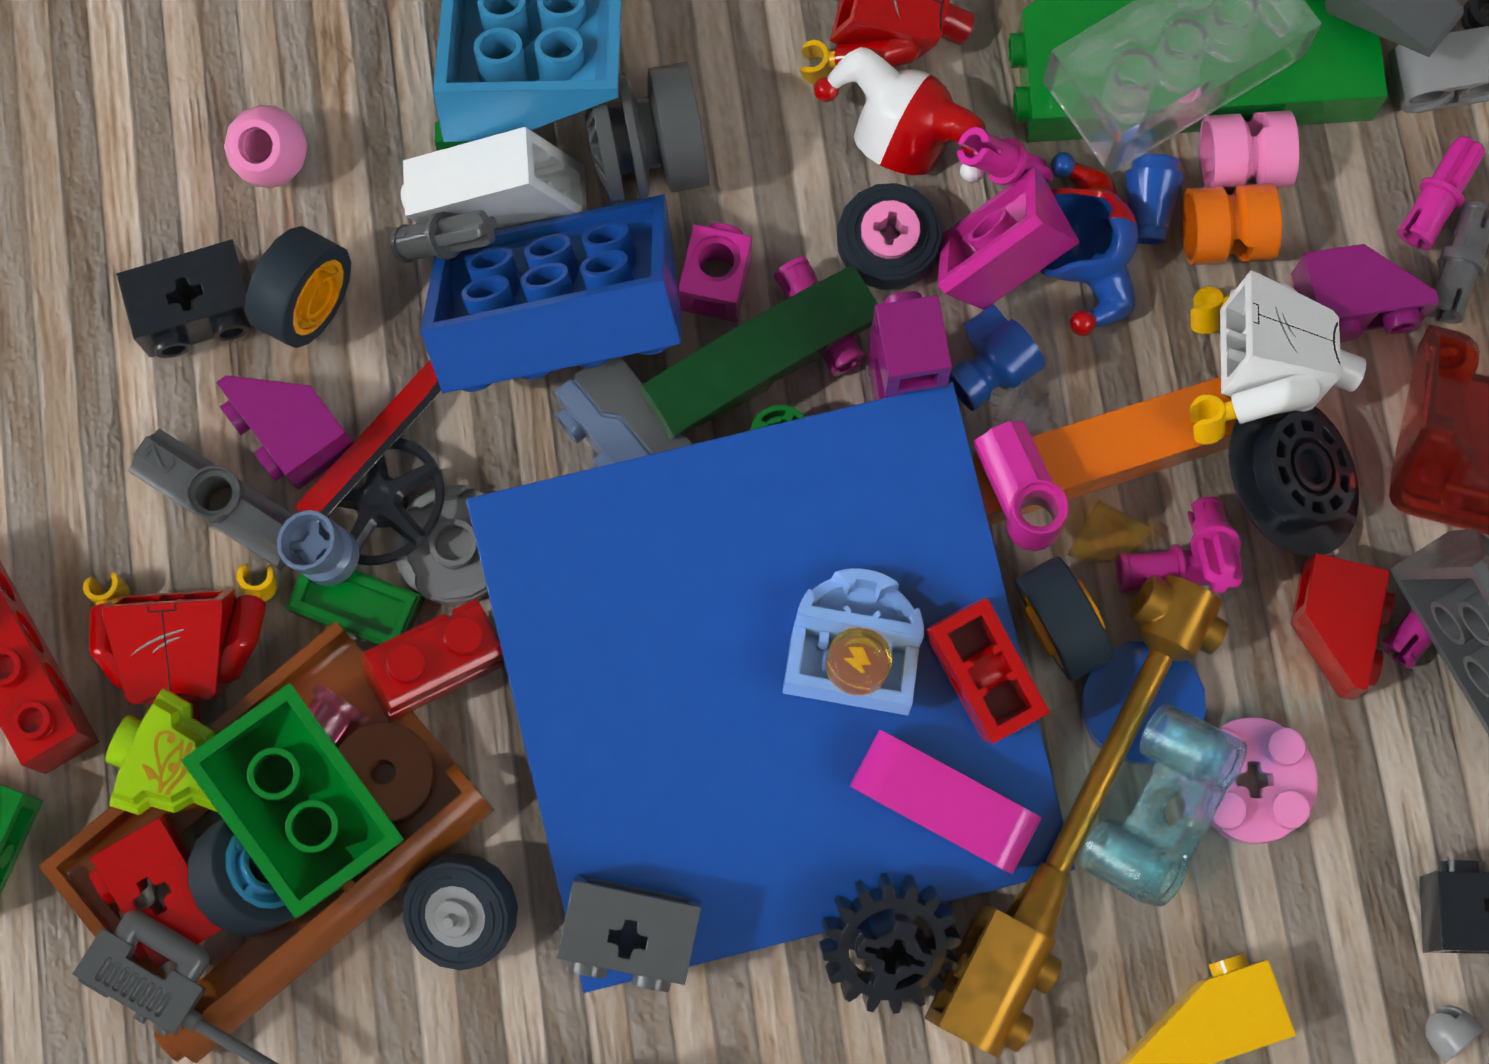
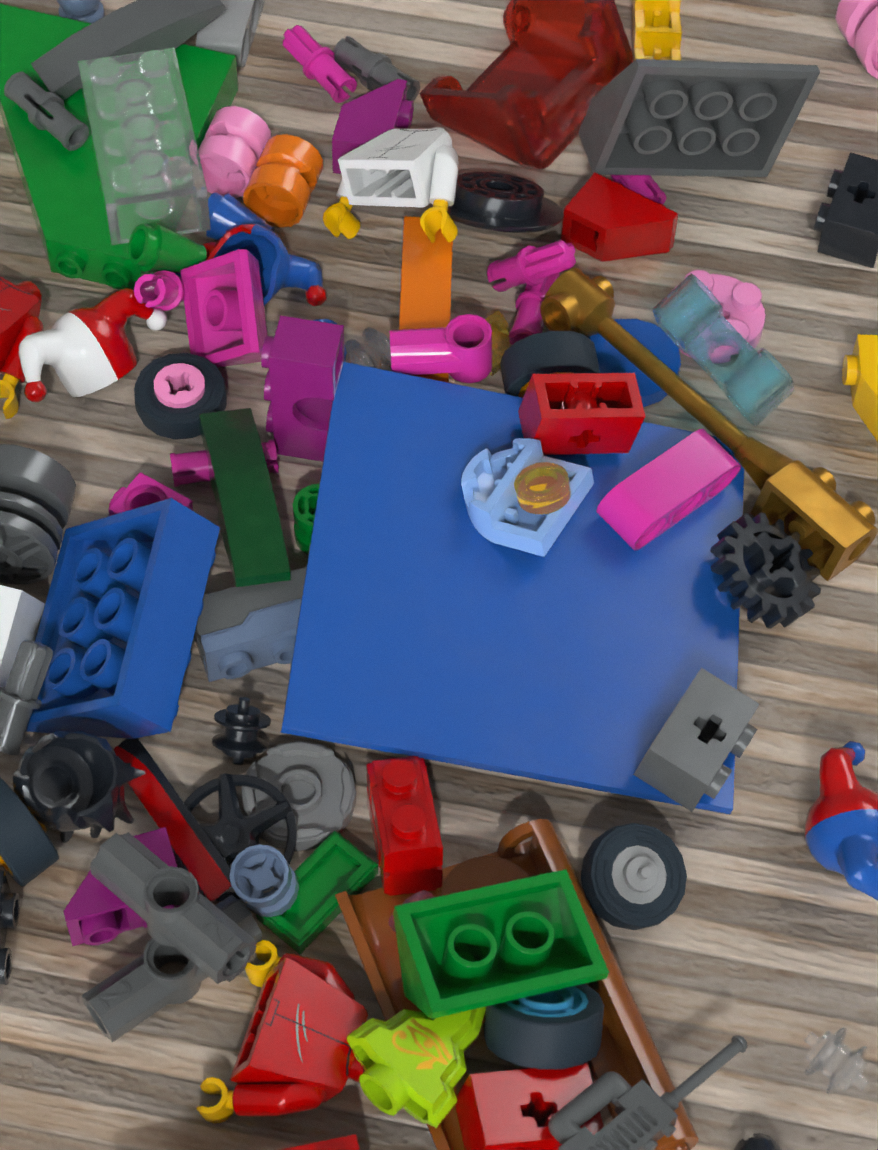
camera: 75 degrees left, 20 degrees down
none -> black hair [12,730,145,843]
none -> dark grey piece [90,832,256,984]
none -> green cone [128,222,207,273]
none -> black wheel [212,697,271,765]

